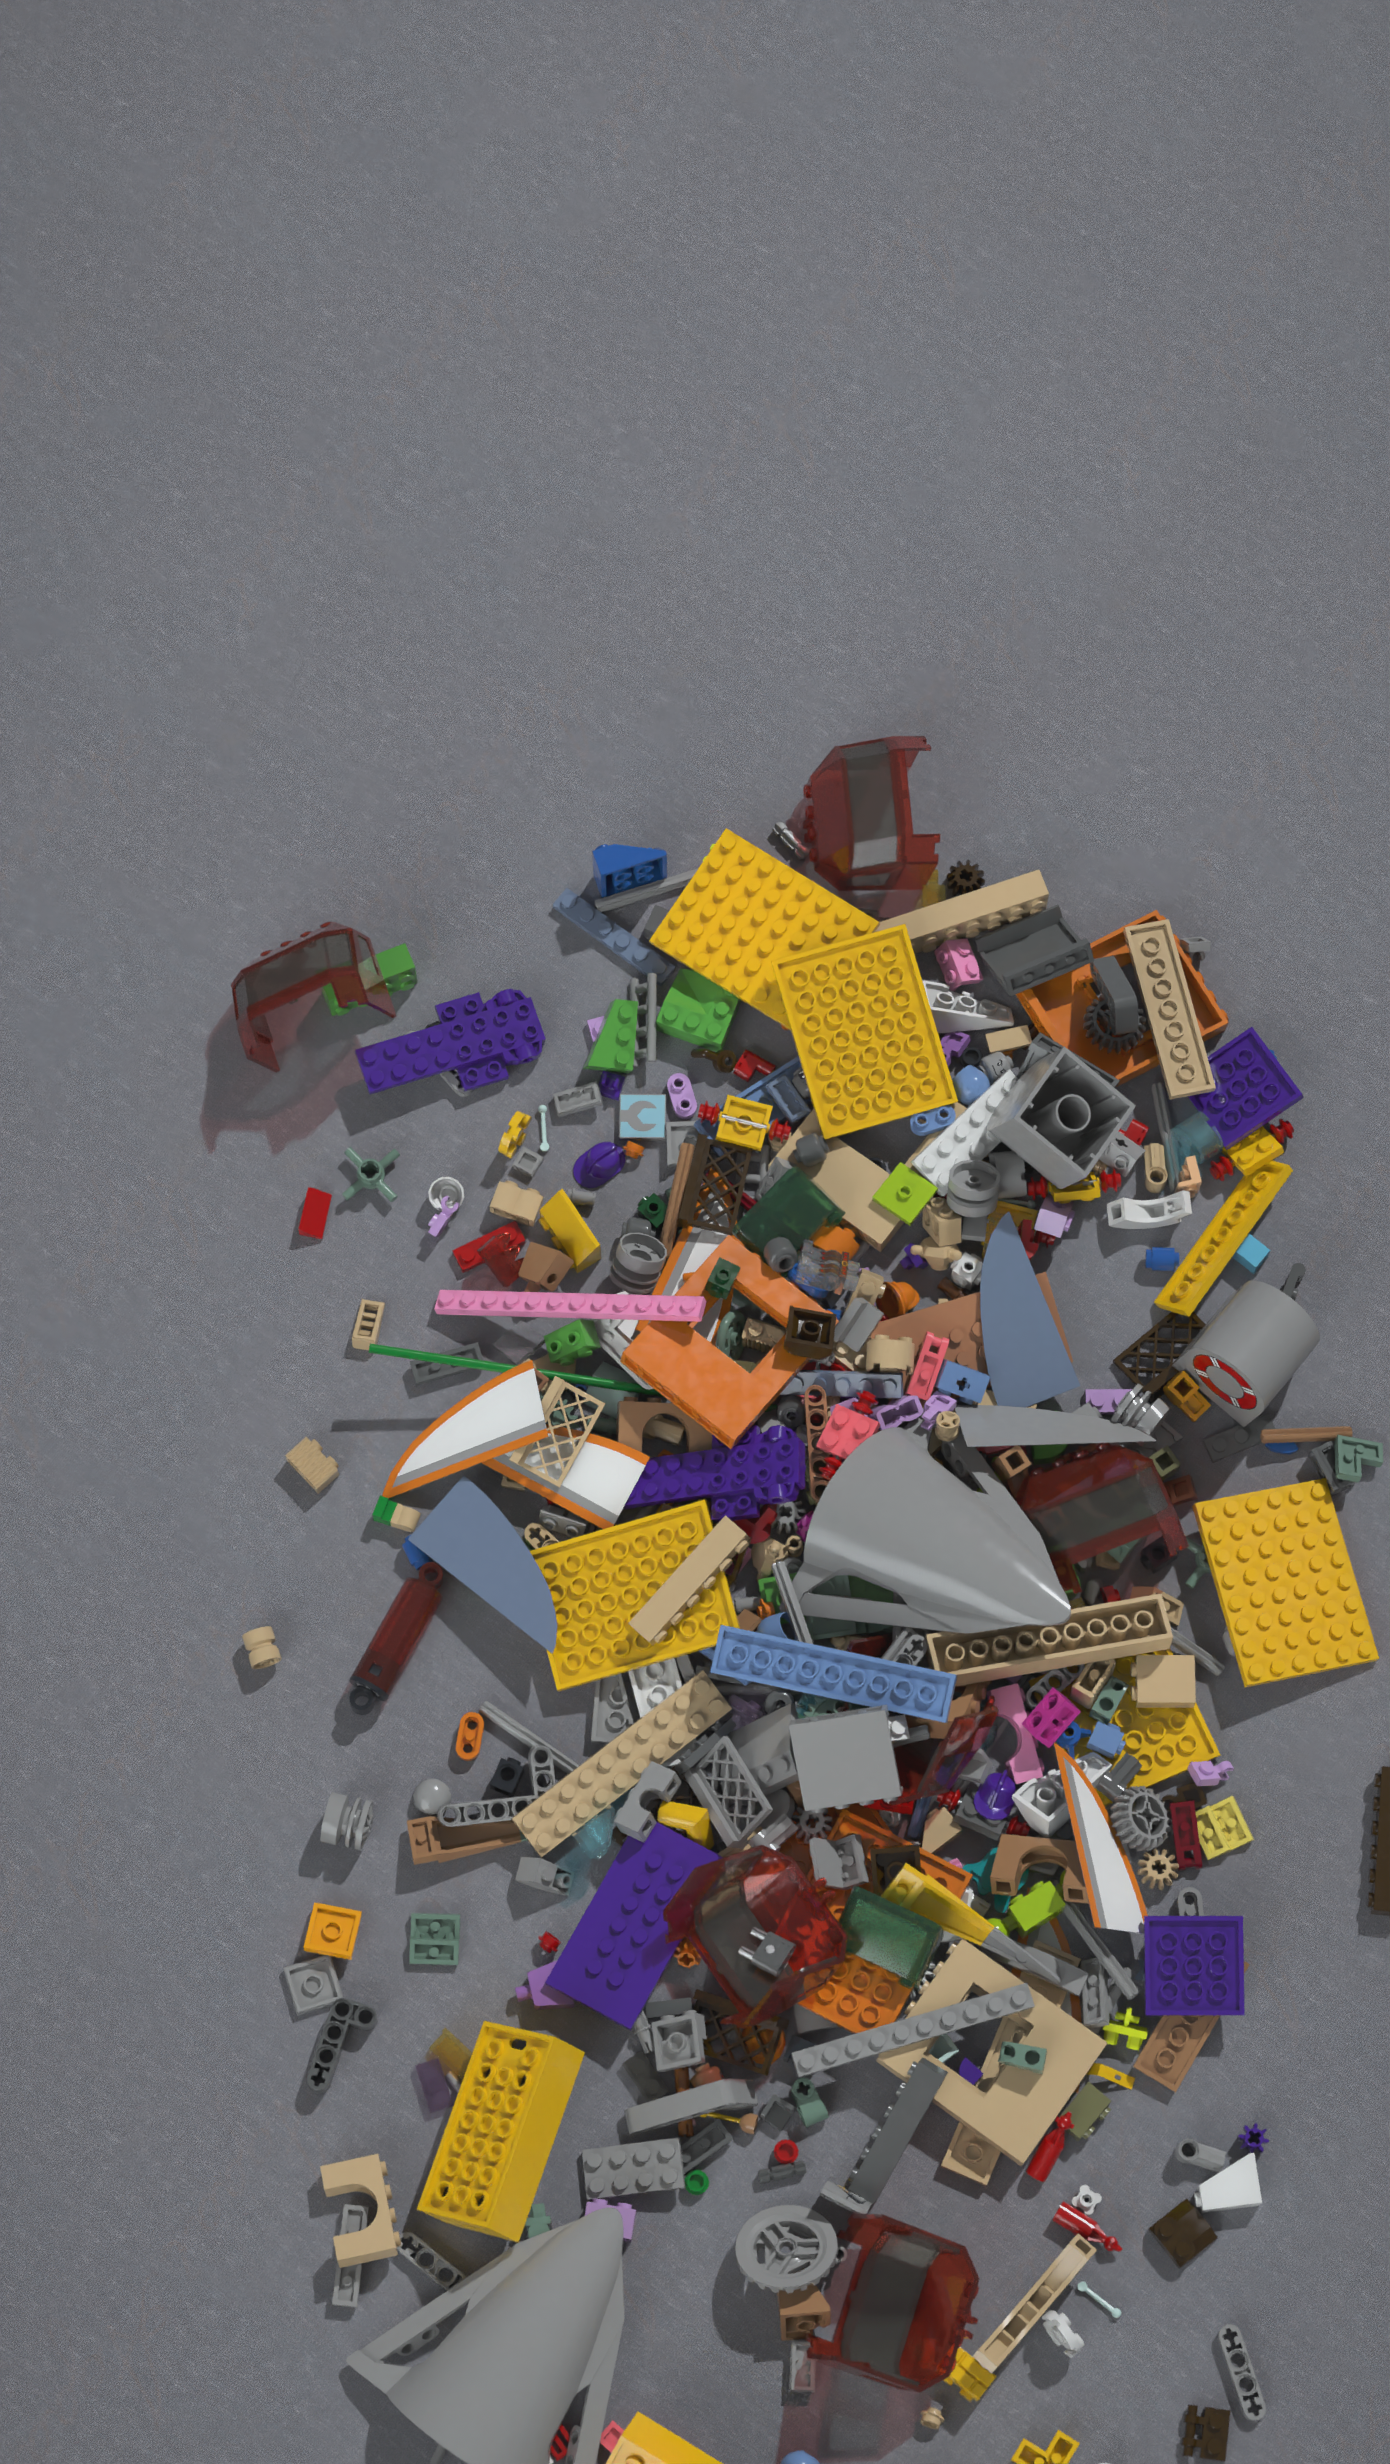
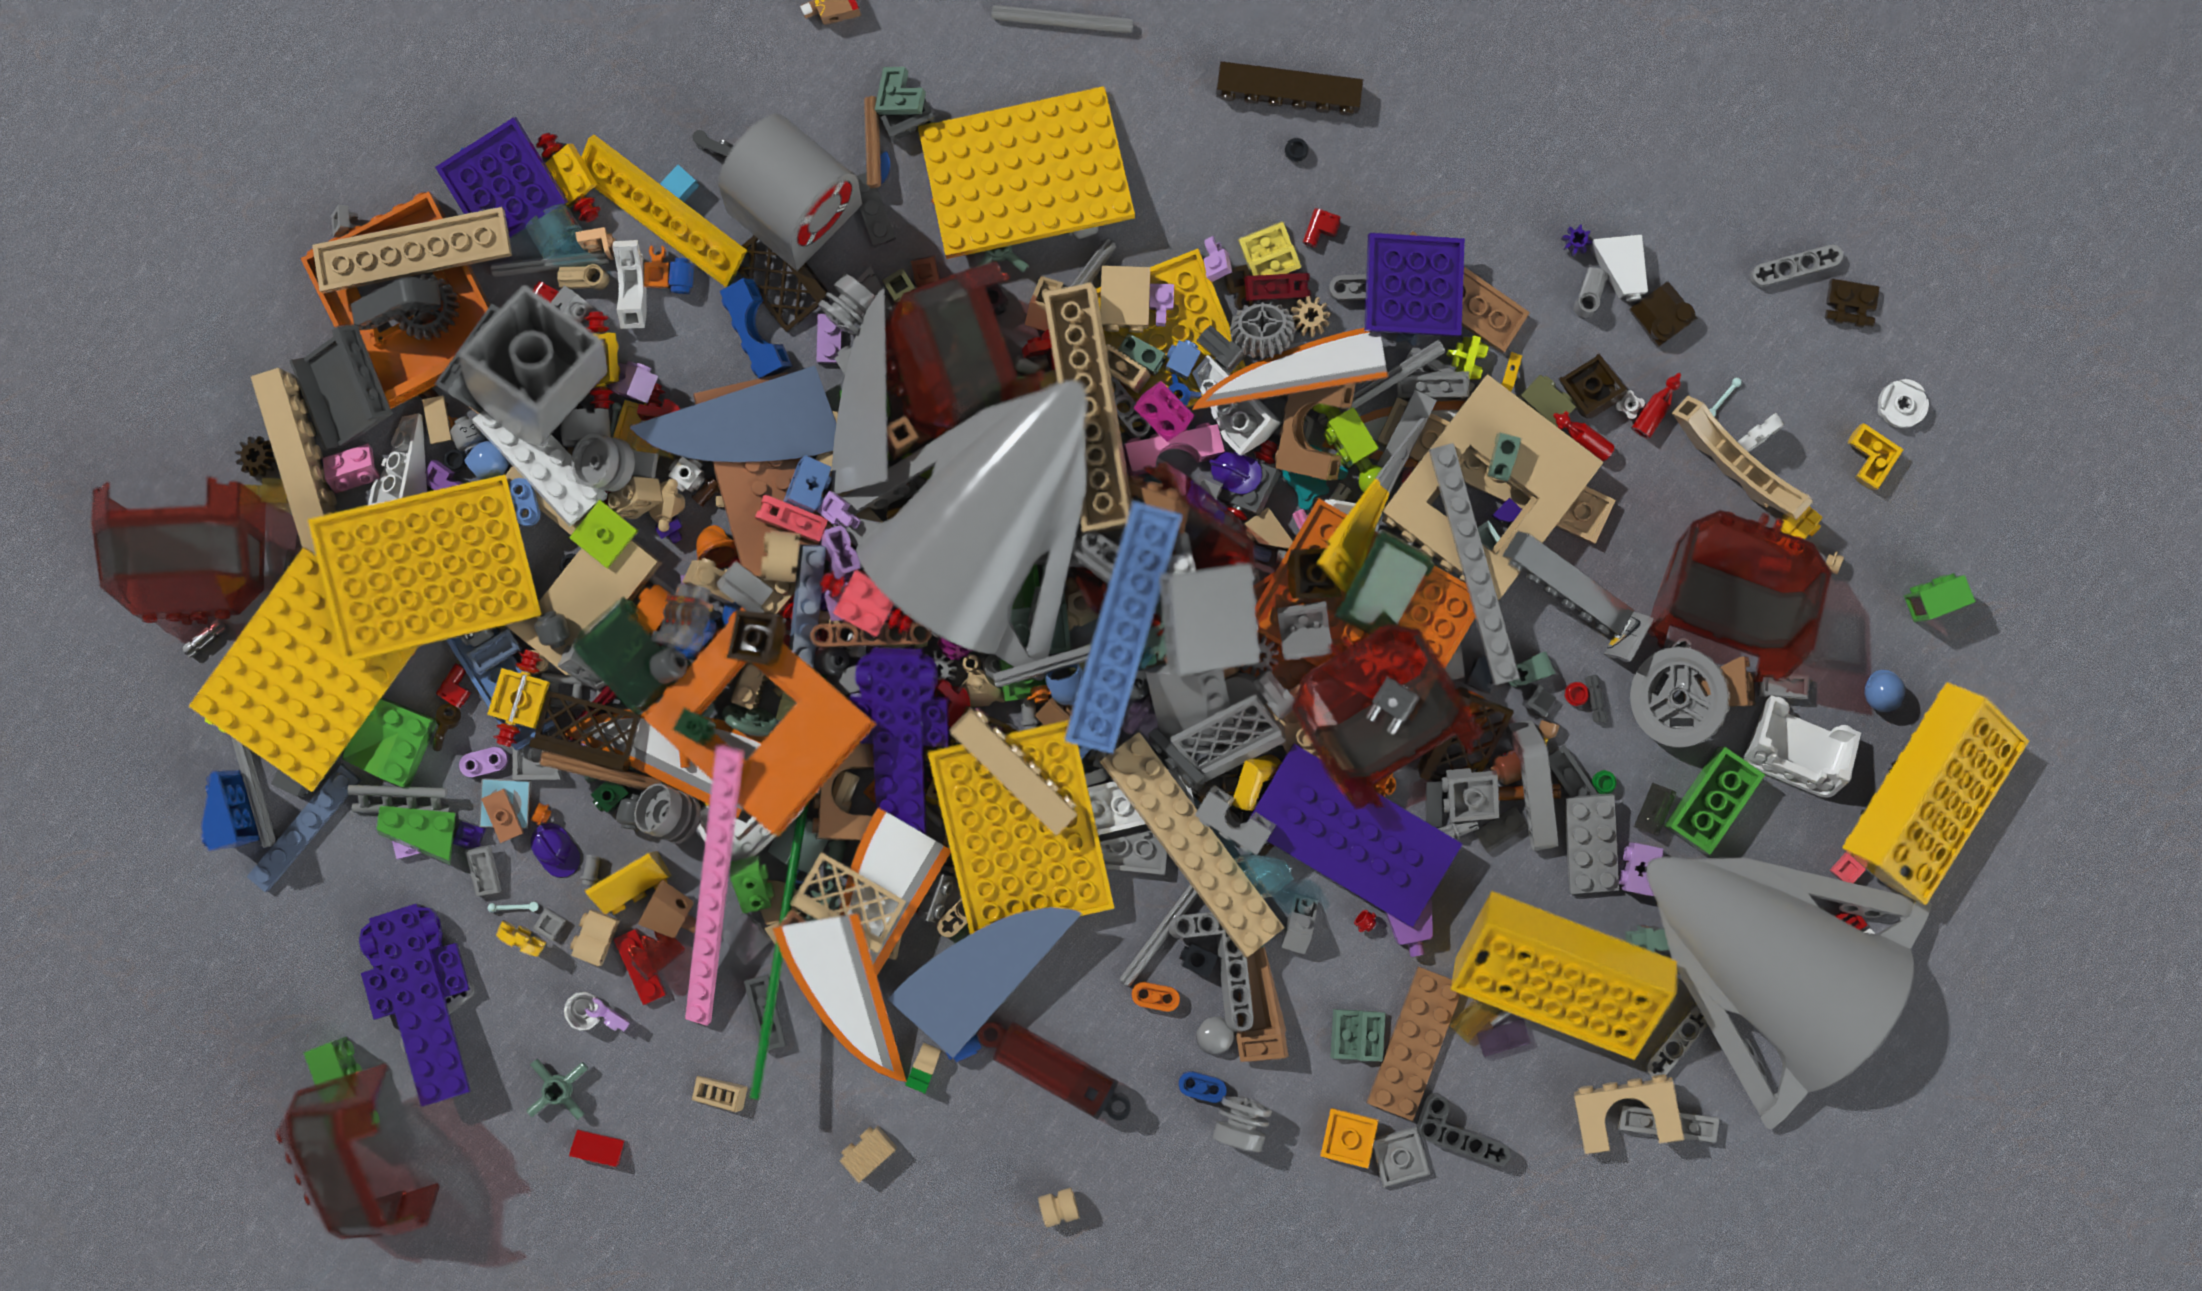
camera: 90 degrees left, 15 degrees up
tan wheel [935,1411,960,1441] -> none
light orange brick [1163,1370,1211,1422] -> none
none -> nougat plate [481,789,524,843]
none -> orange plate [644,246,670,288]
none -> blue arch [720,278,792,379]
none -> lavender plate [1149,284,1174,327]
none -> blue plate [1178,1071,1227,1103]
none -> black plate [1284,138,1309,162]
none -> red piece [1302,208,1341,248]
none -> medium nougat plate [1367,966,1461,1121]
none -> dark brown slope [1559,353,1627,419]
none -> clear smoke plate [1634,783,1677,837]
none -> bright green brick [1664,747,1765,855]
none -> white windscreen [1743,695,1861,798]

